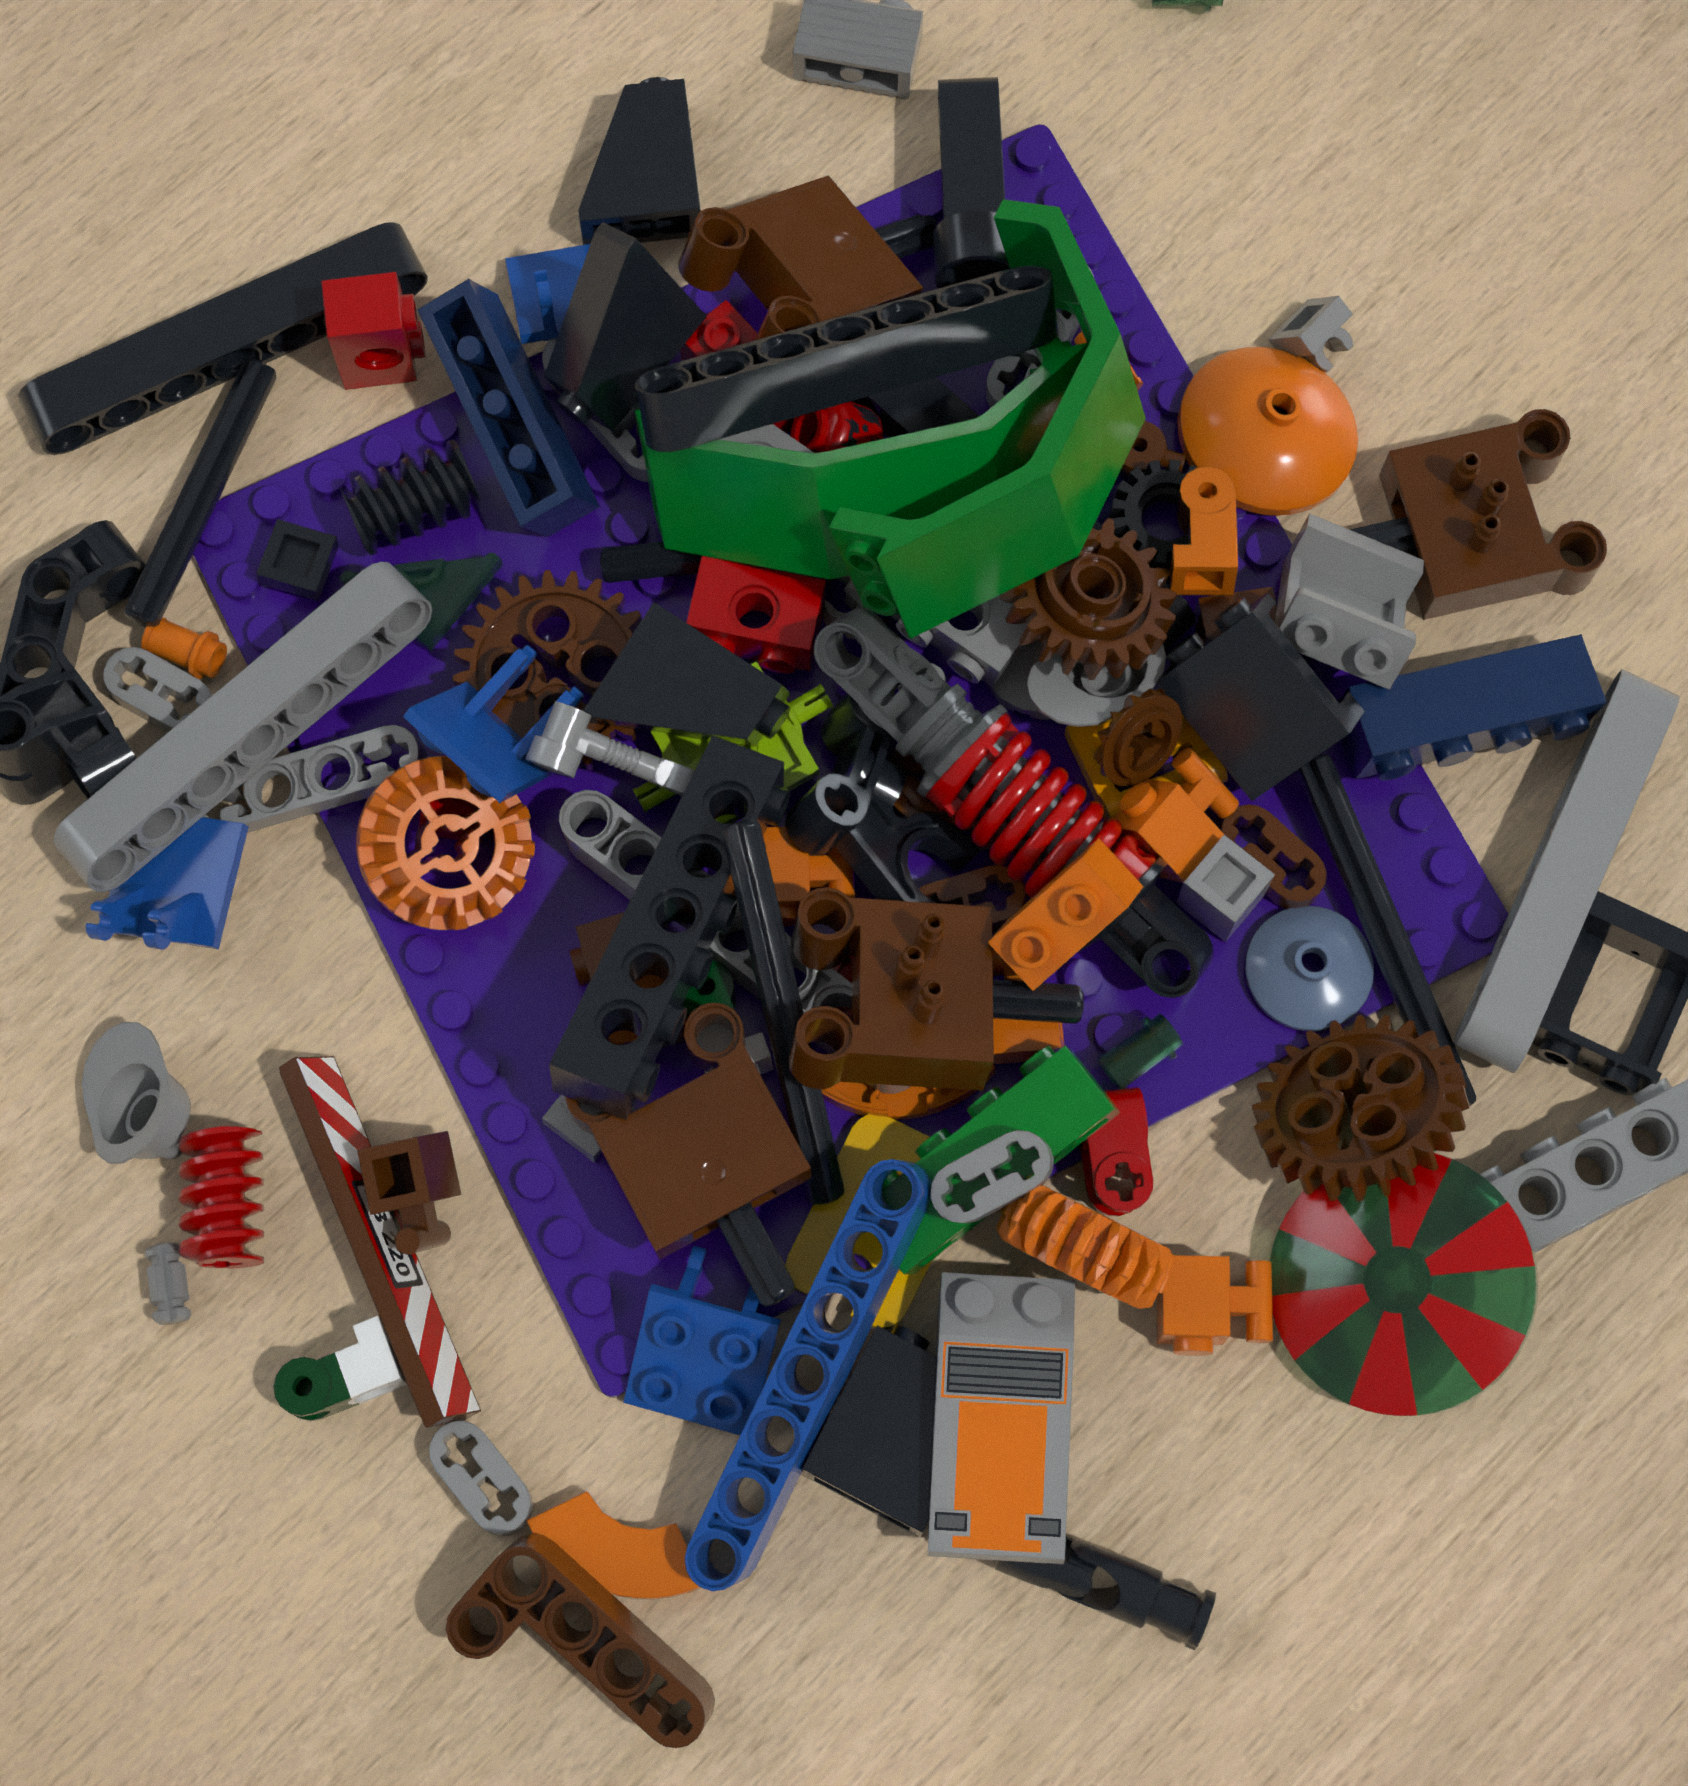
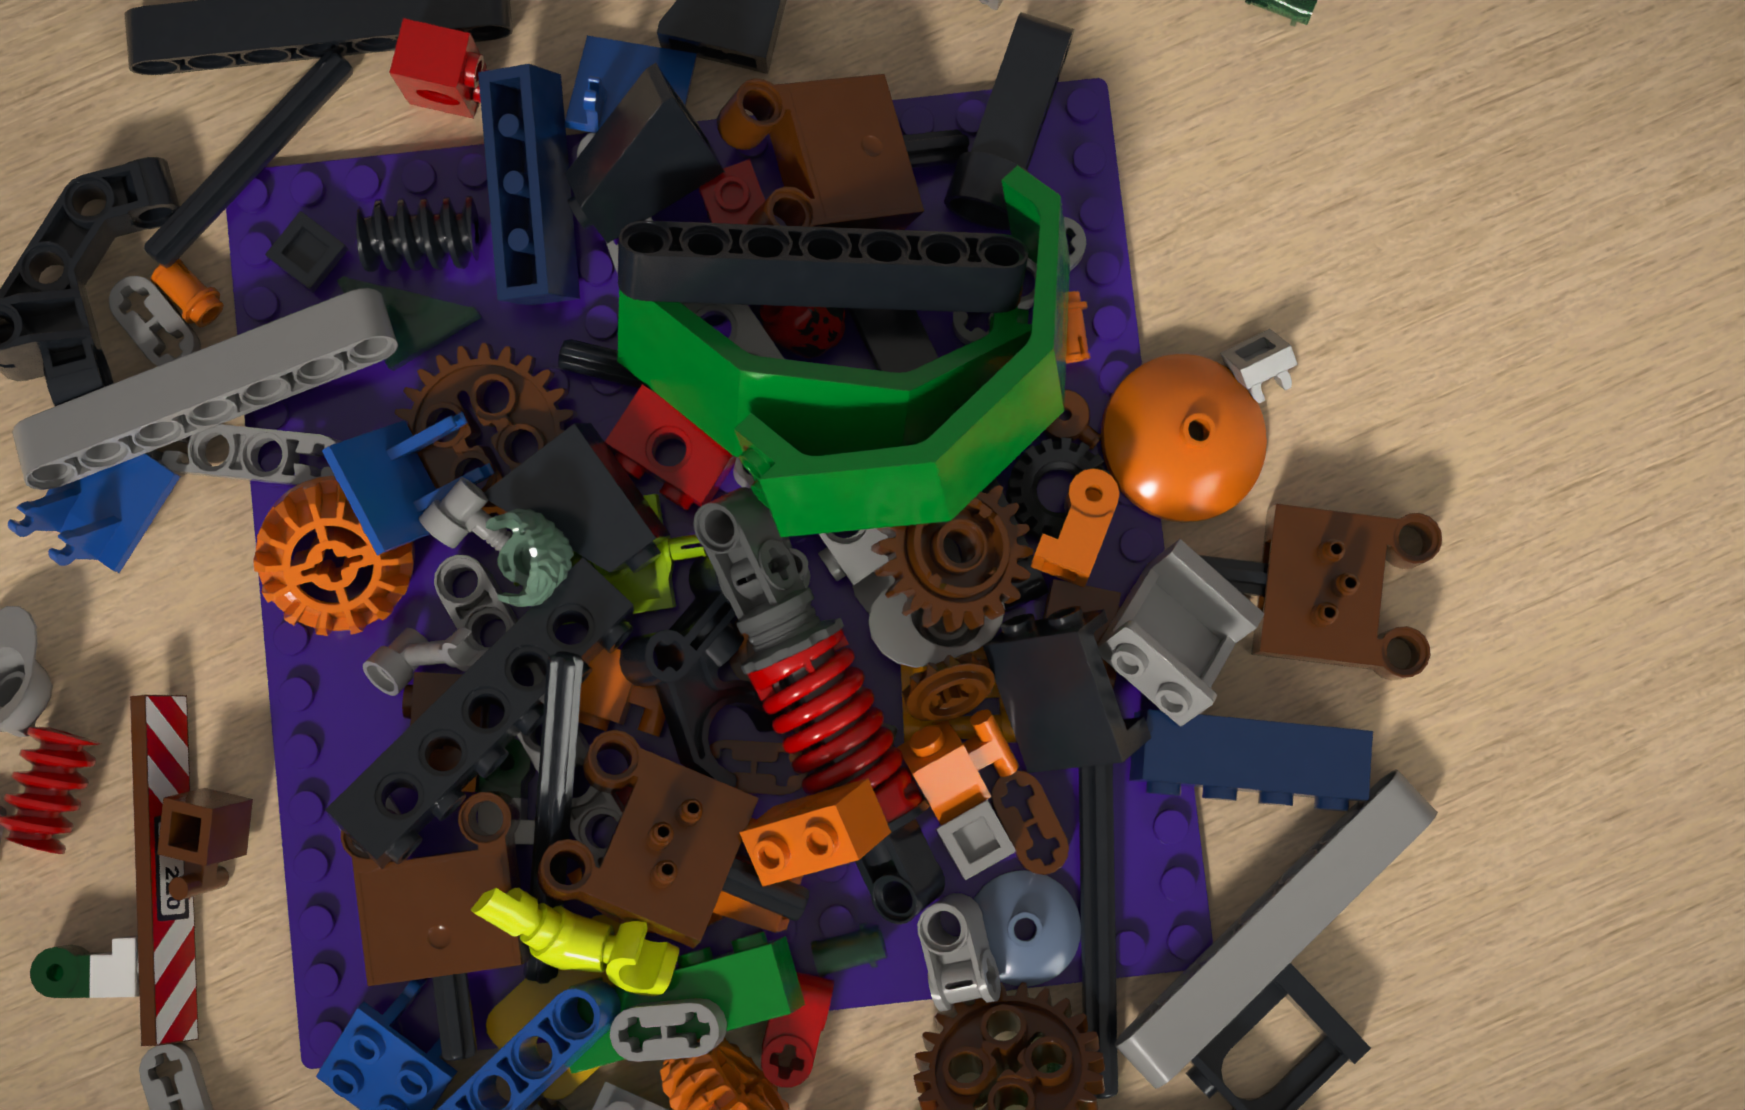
camera: 20 degrees right, 10 degrees up
none -> light grey brick [363,627,486,696]
none -> neon yellow piece [470,888,679,996]
none -> sand green hair [486,509,574,607]
none -> light grey piece [917,893,1001,1012]

